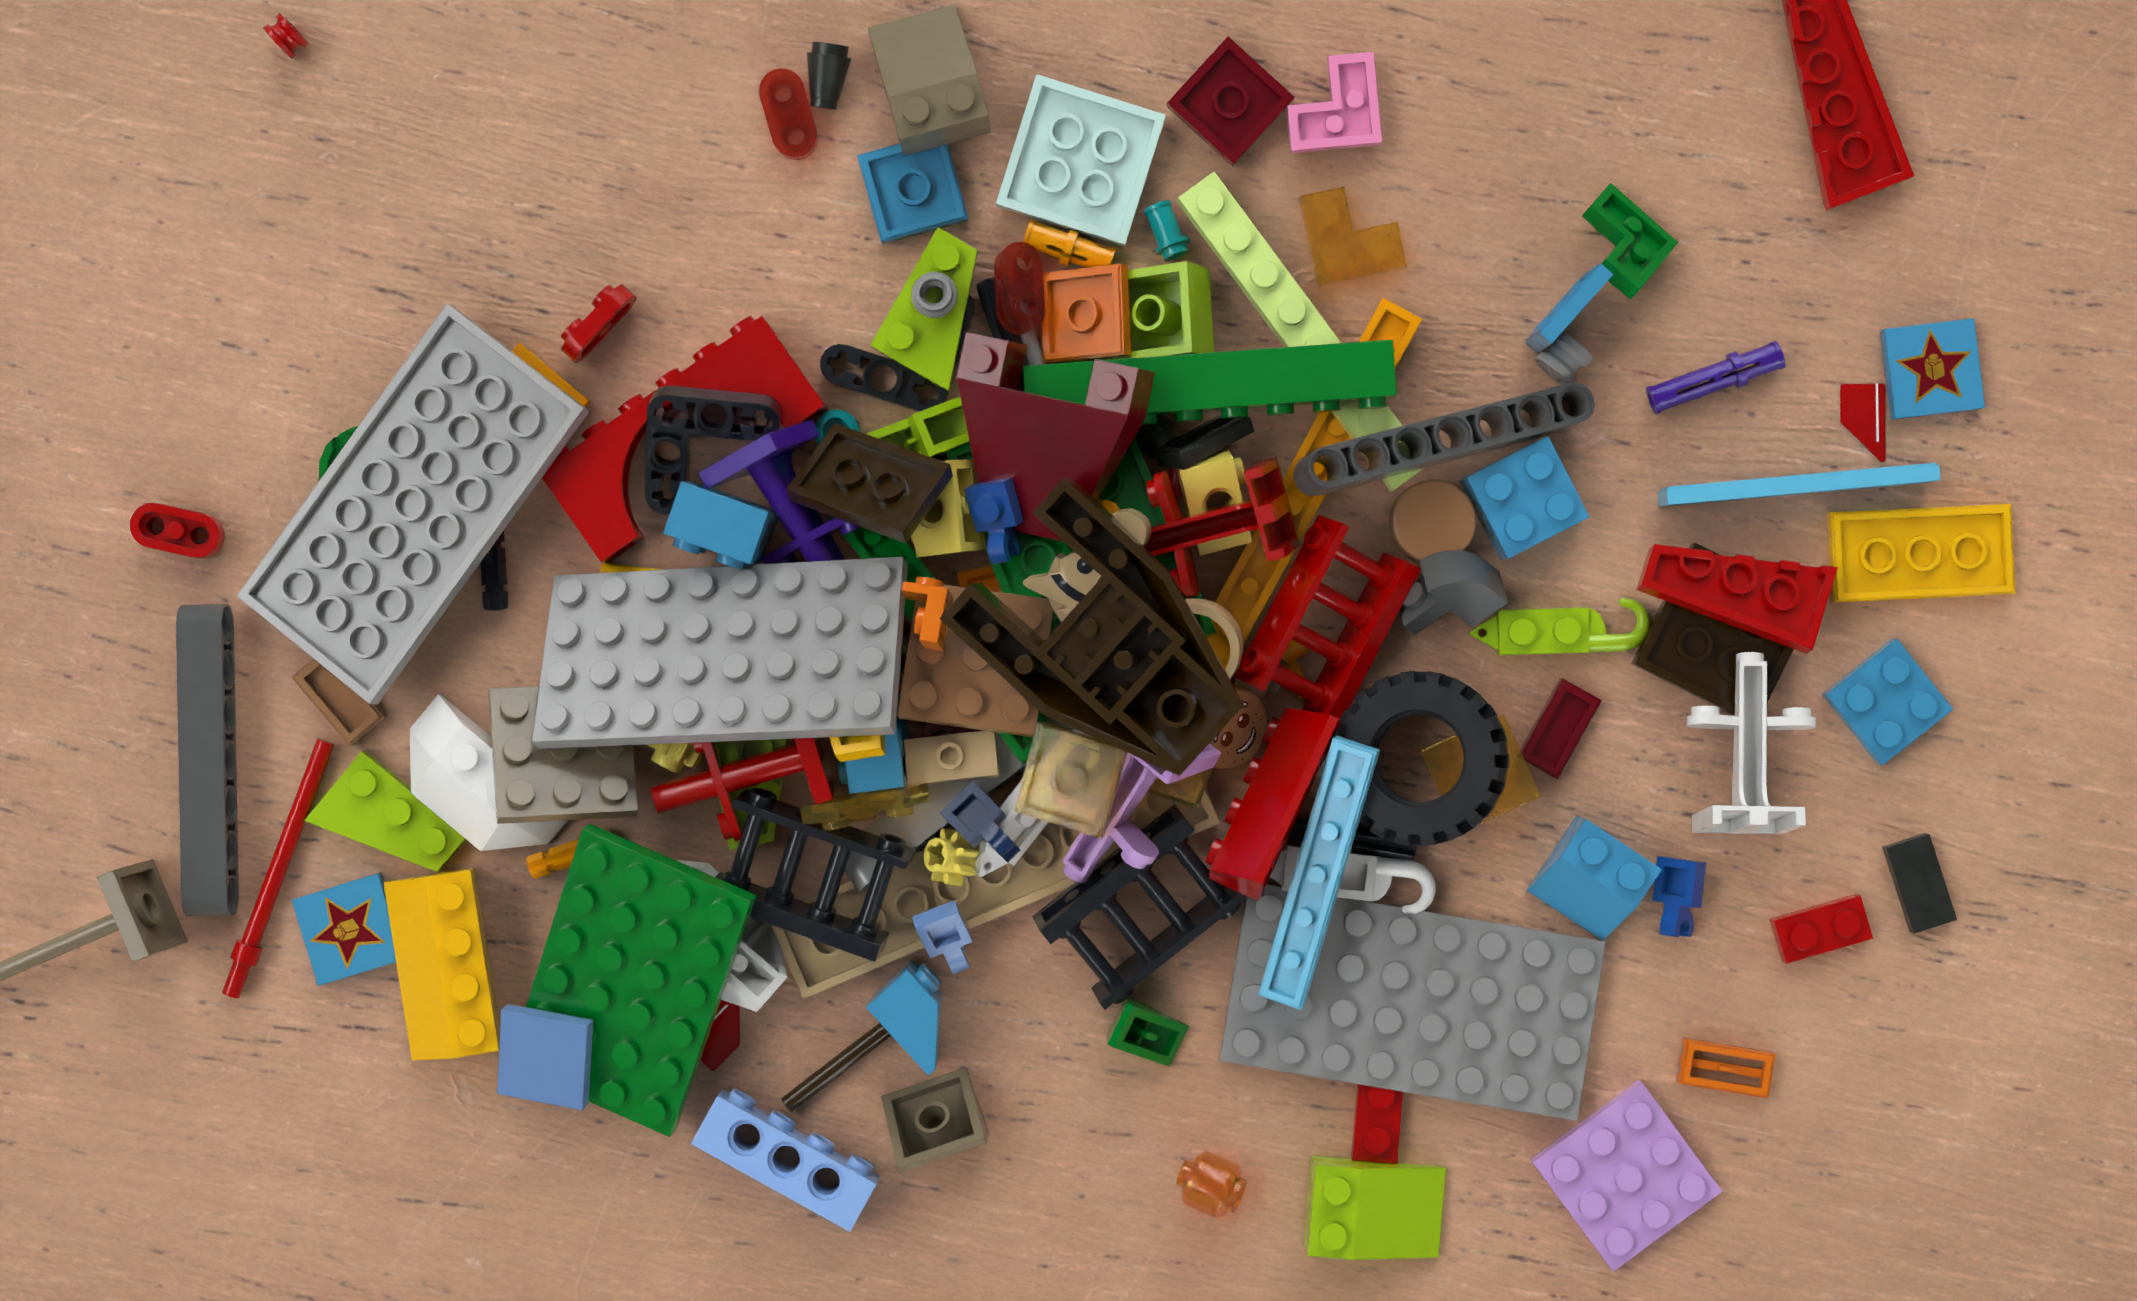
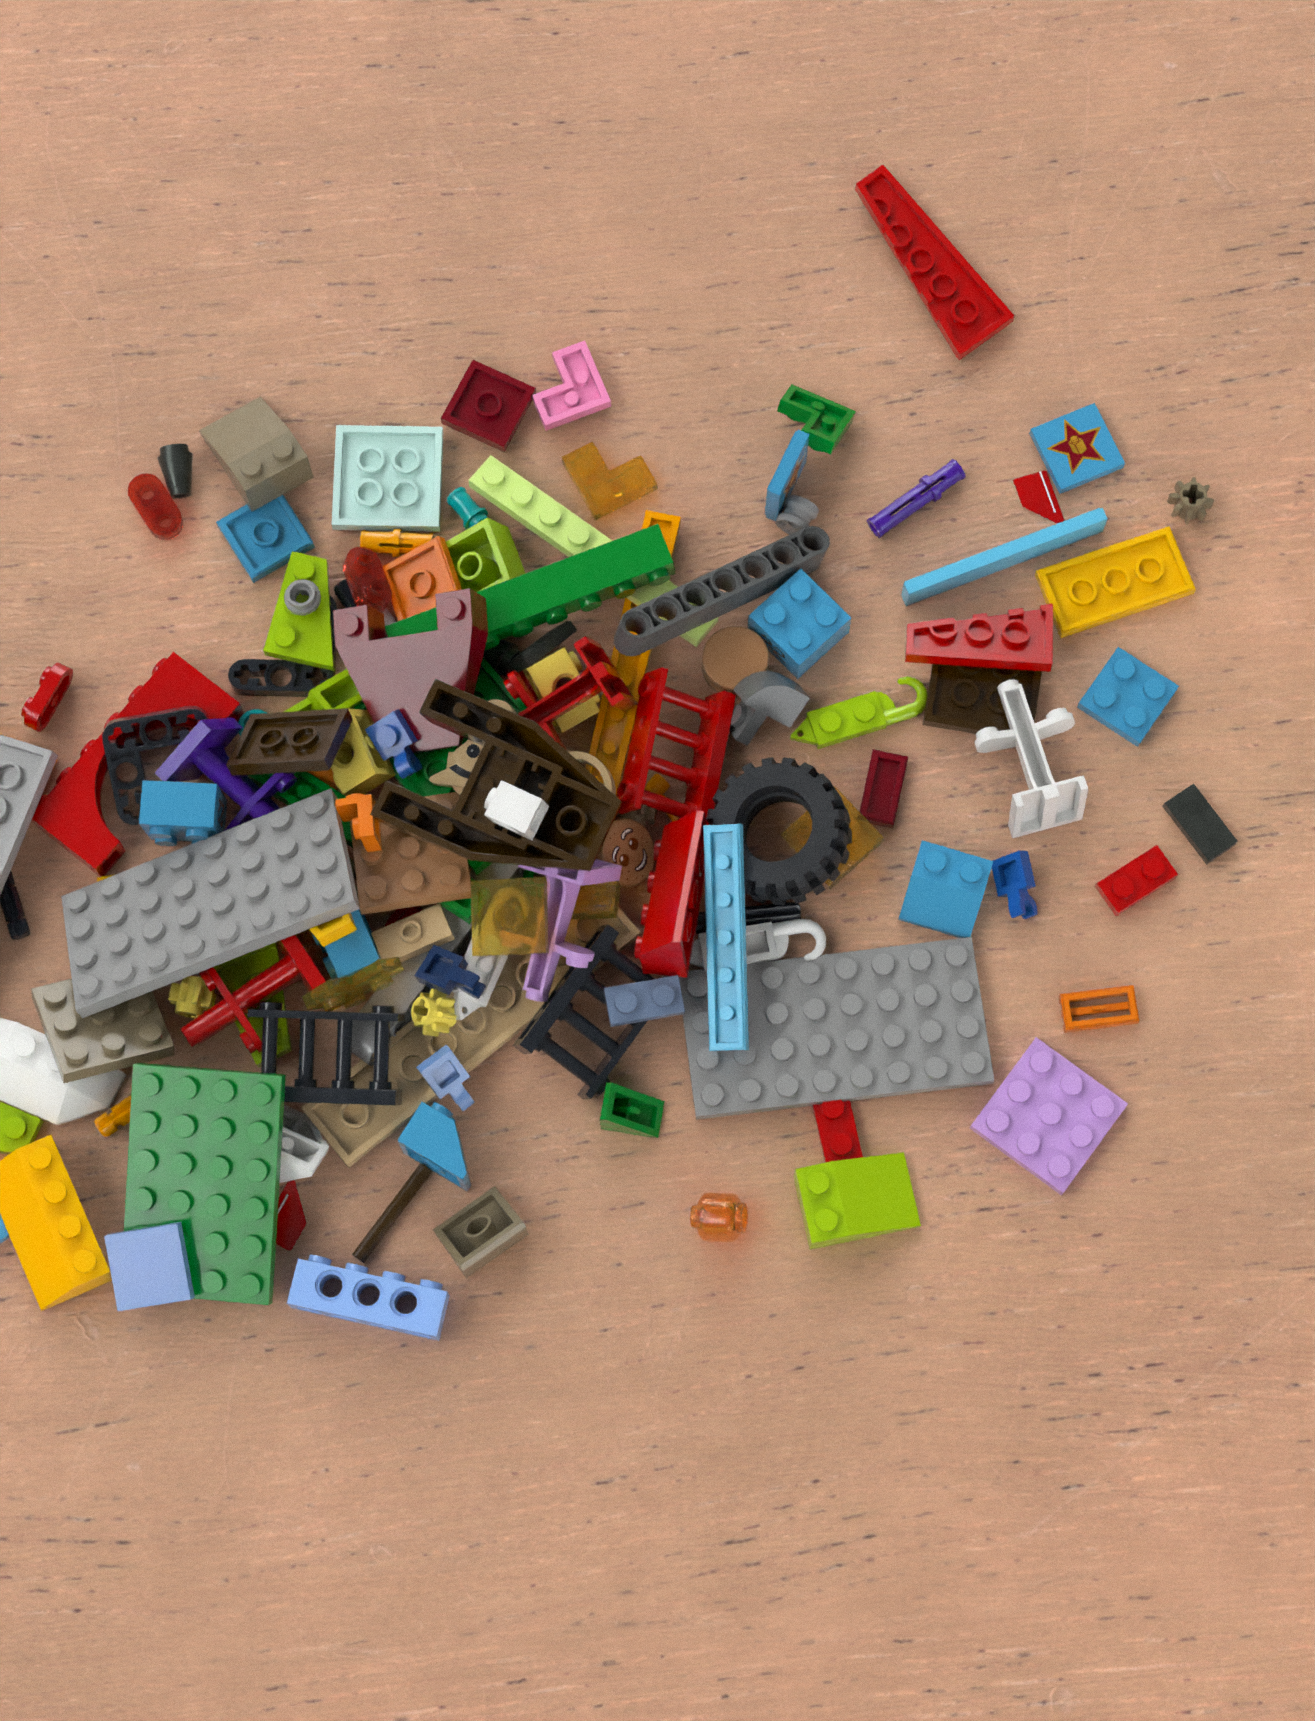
camera: 15 degrees left, 15 degrees down
none -> white brick [484,780,549,840]
none -> sand blue plate [604,975,685,1027]
none -> dark tan gear [1167,477,1214,525]

